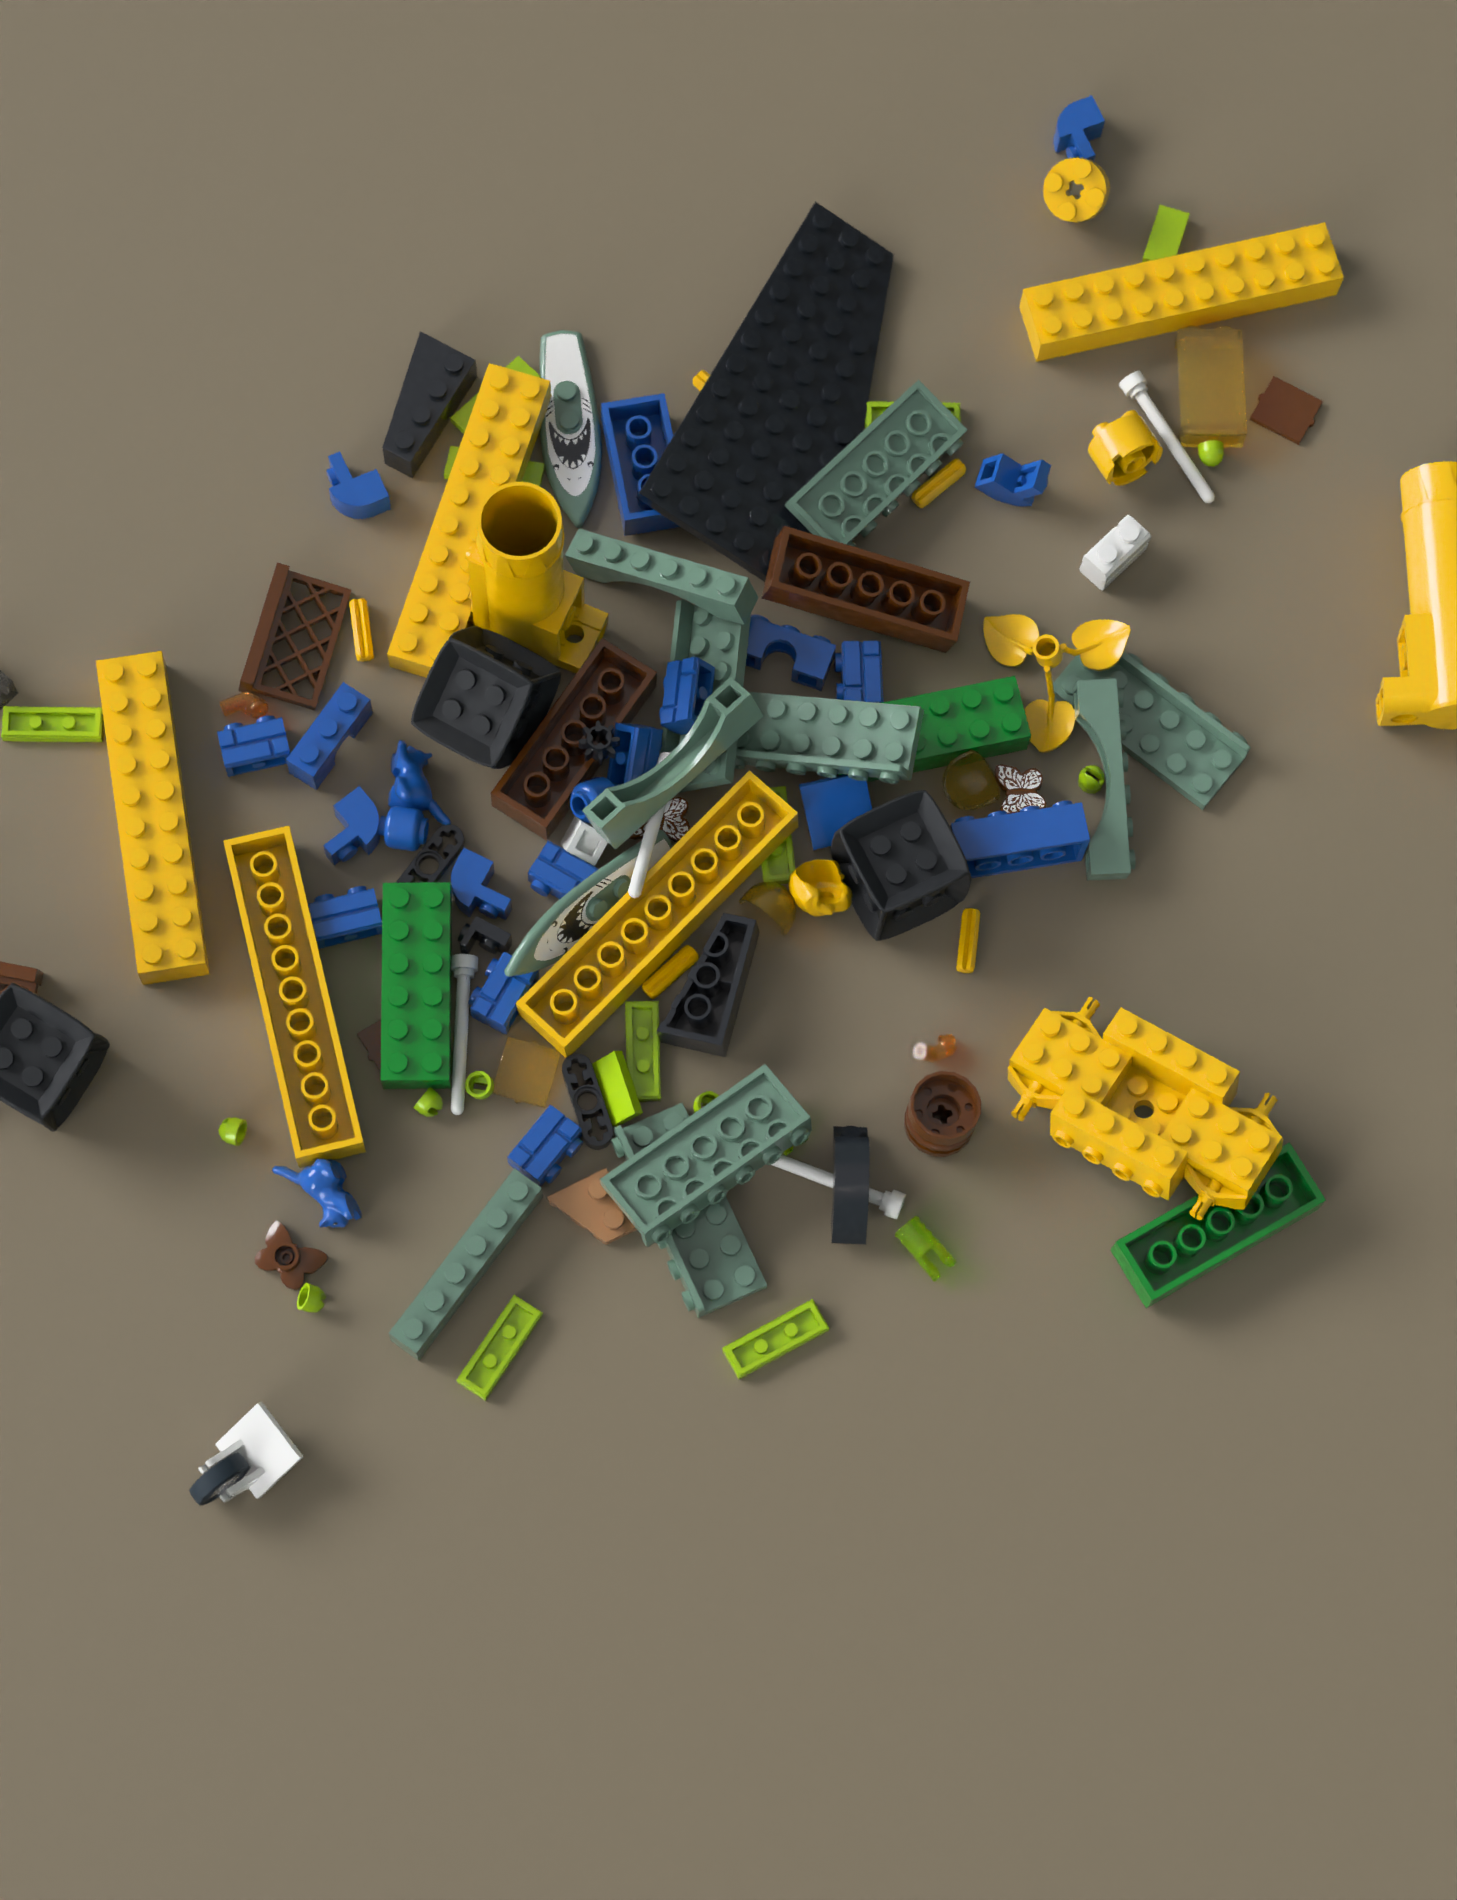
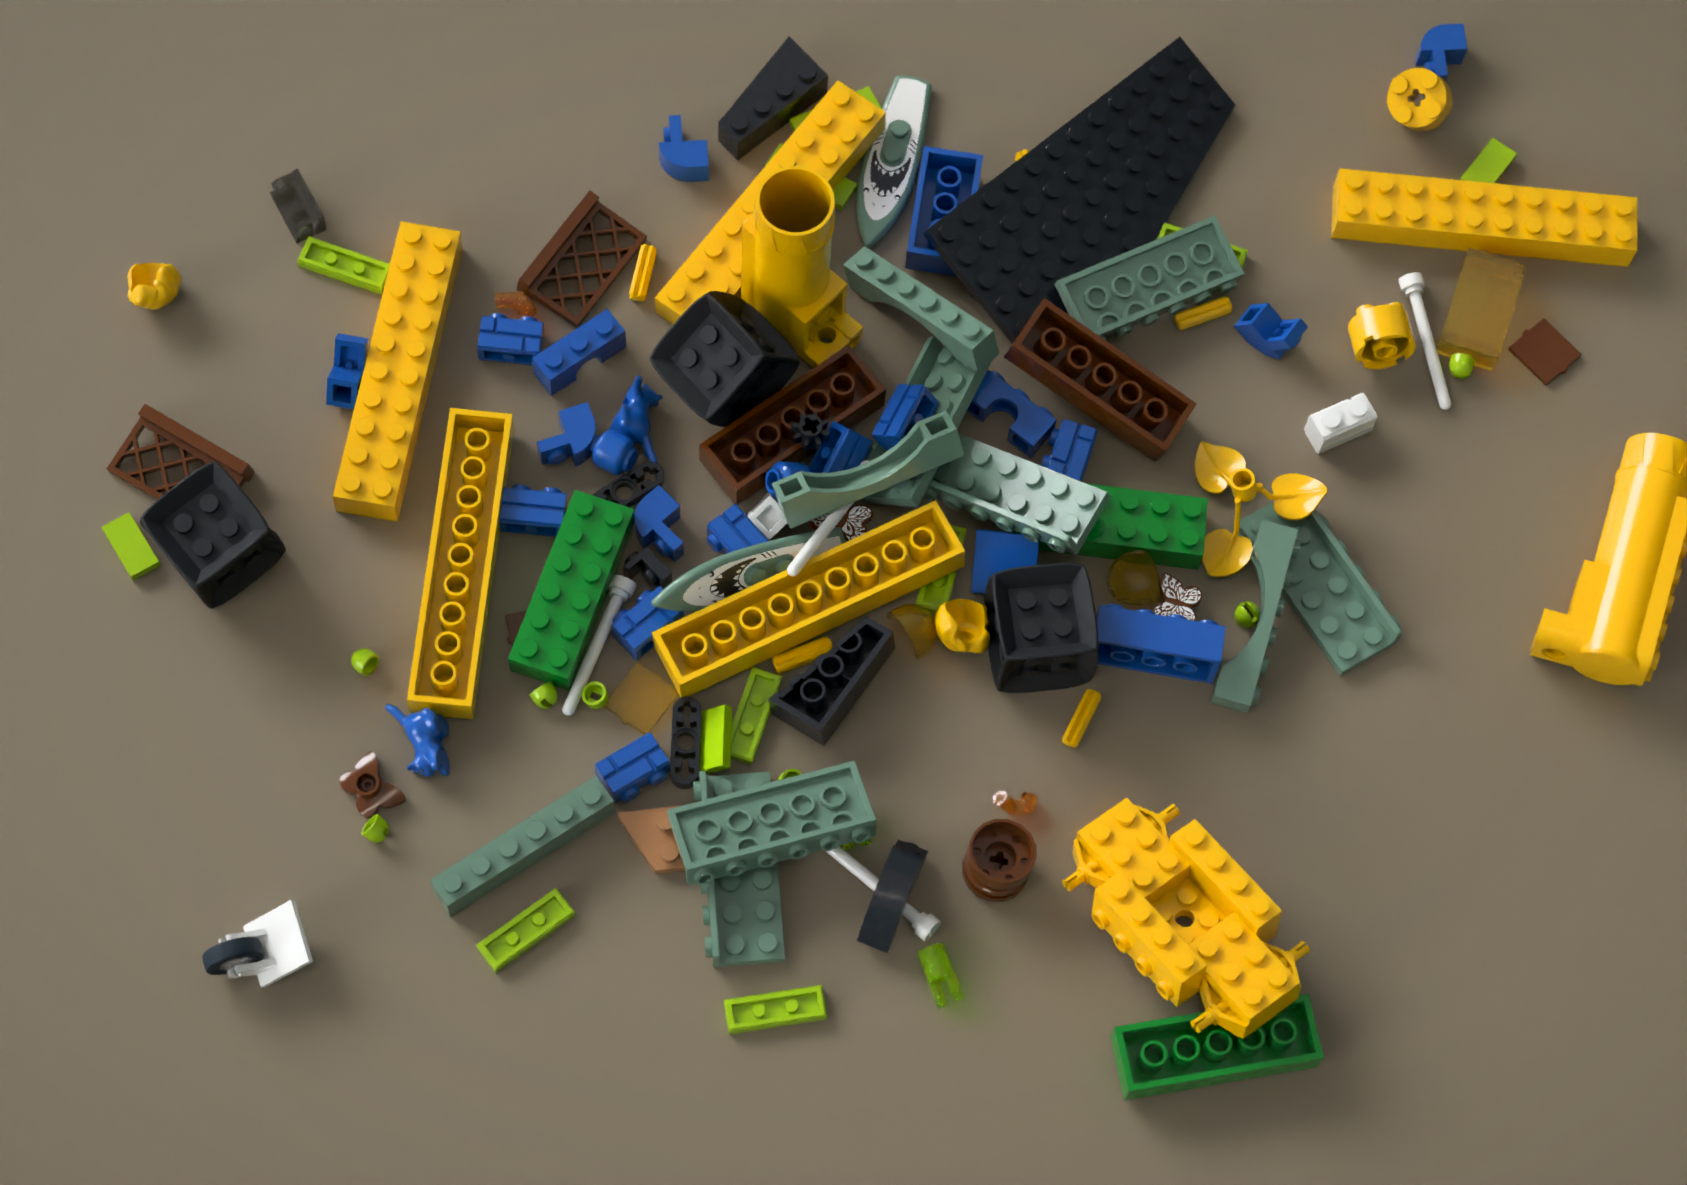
camera: 20 degrees right, 5 degrees down
none -> blue brick [326,333,368,409]

